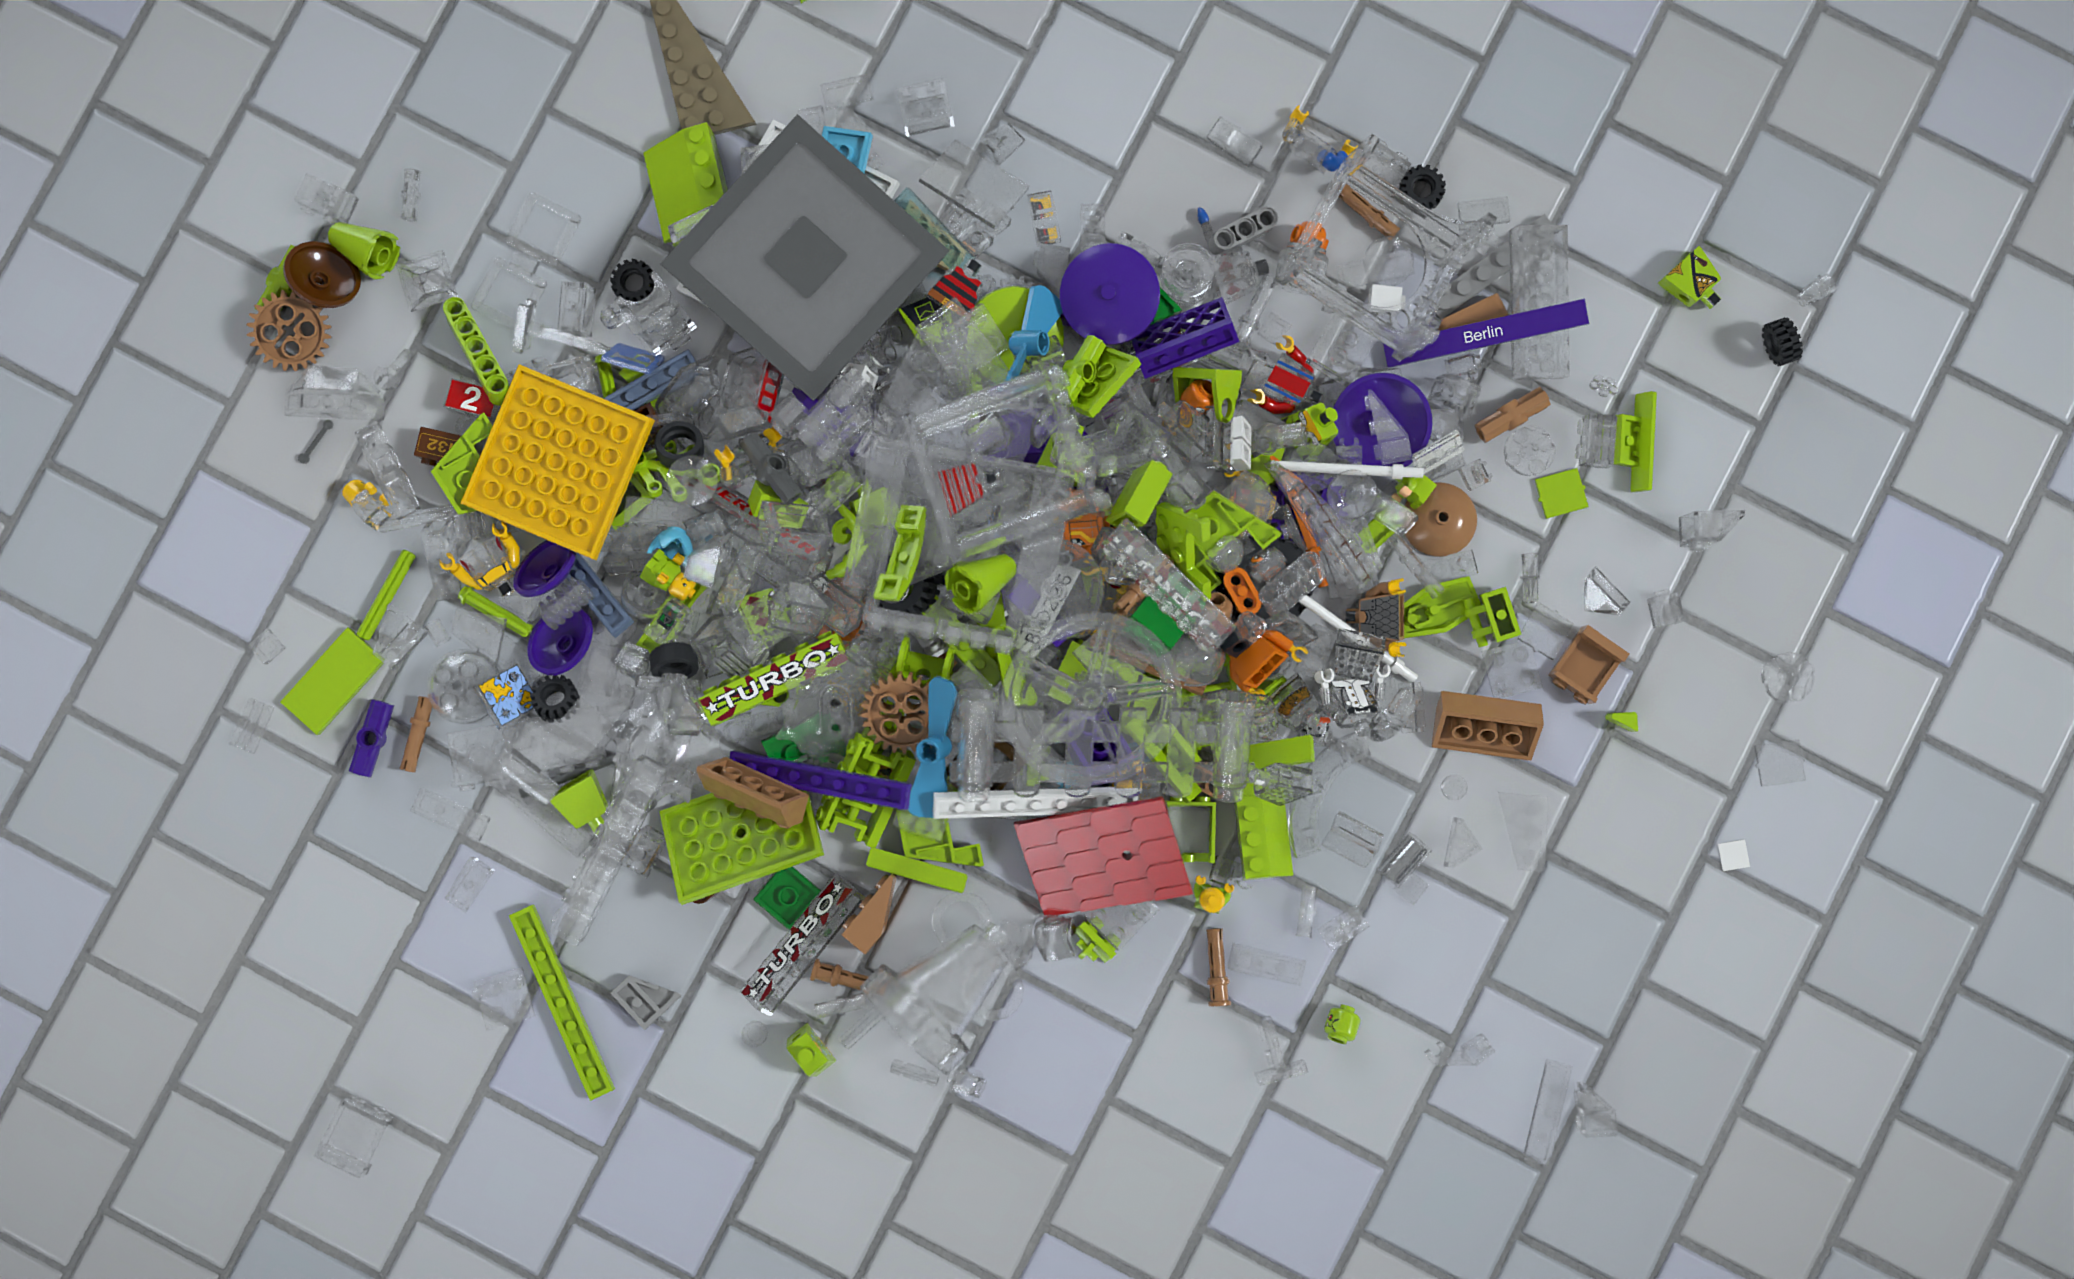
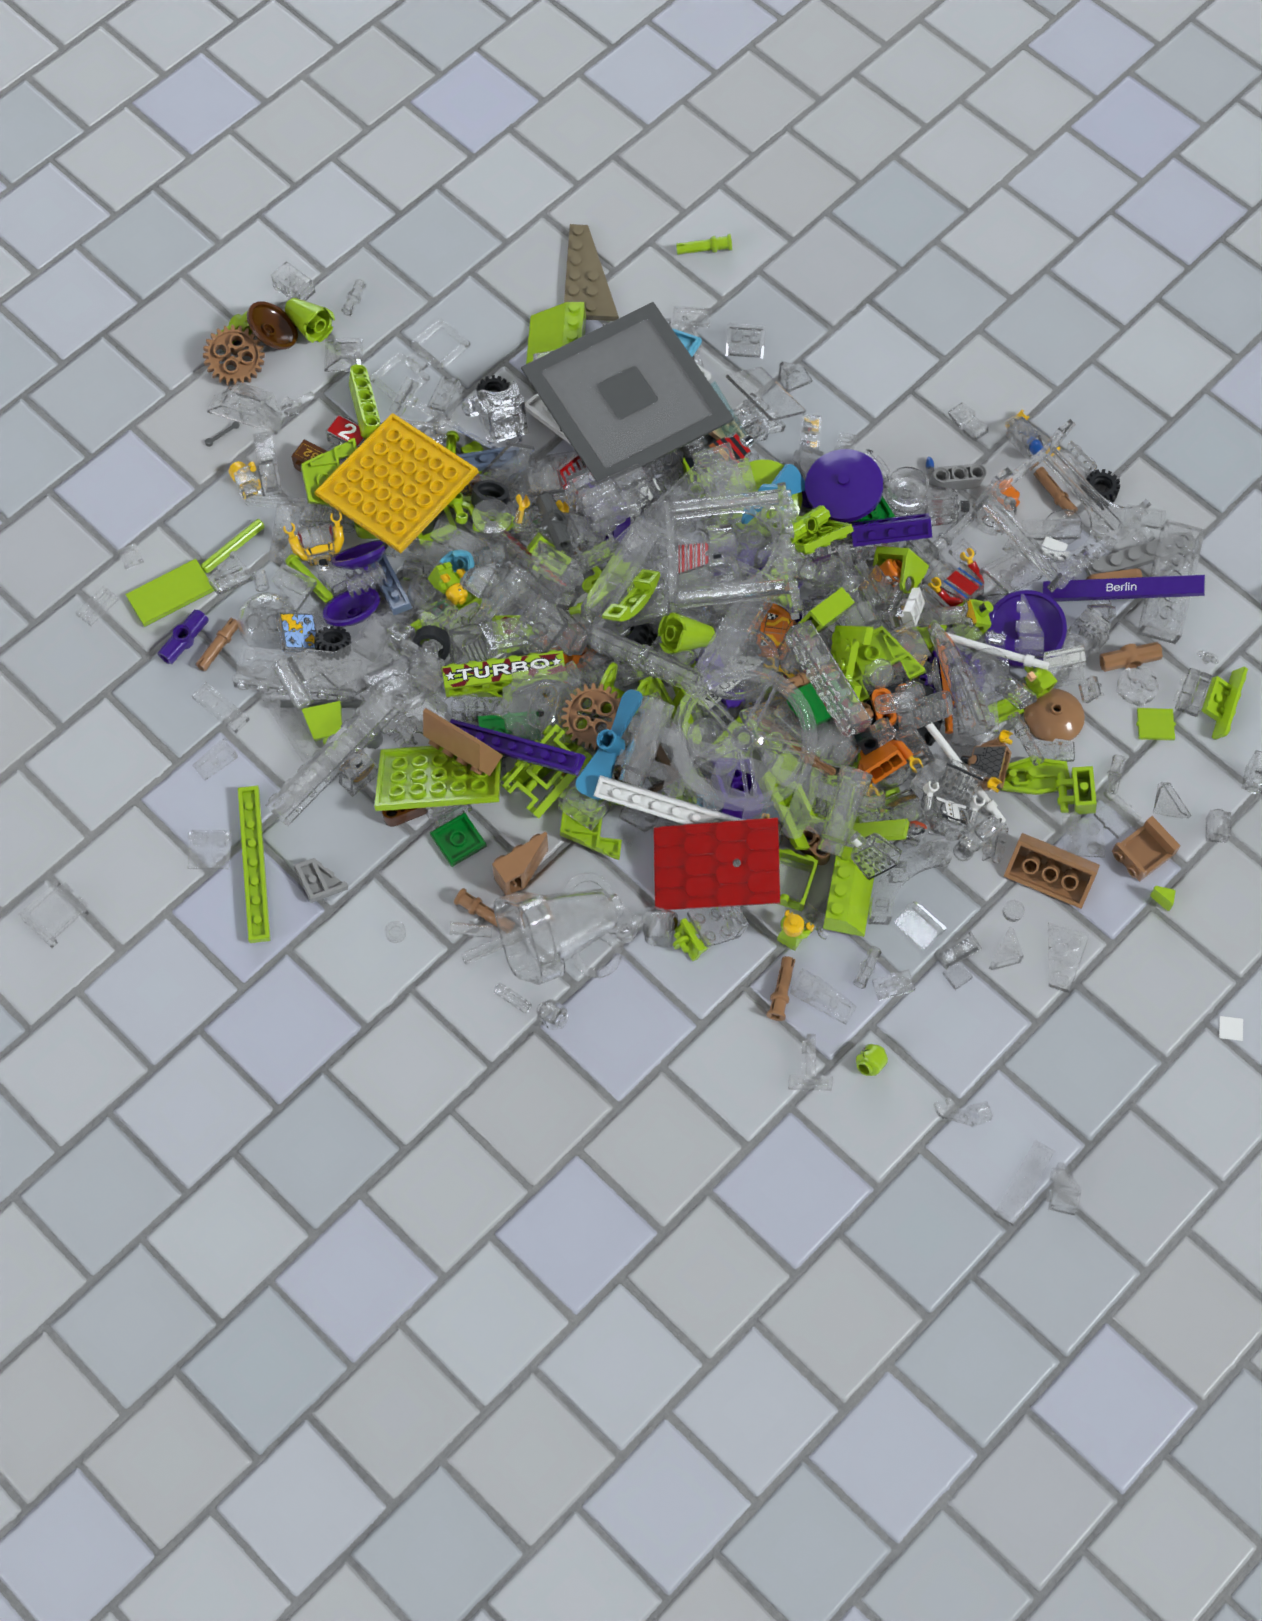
camera: 10 degrees right, 20 degrees down
clear brick [740,873,866,1016] -> none
lime torso [786,1023,837,1077] -> none
lime slope [866,847,968,893] -> none
none -> clear piece [874,692,916,714]

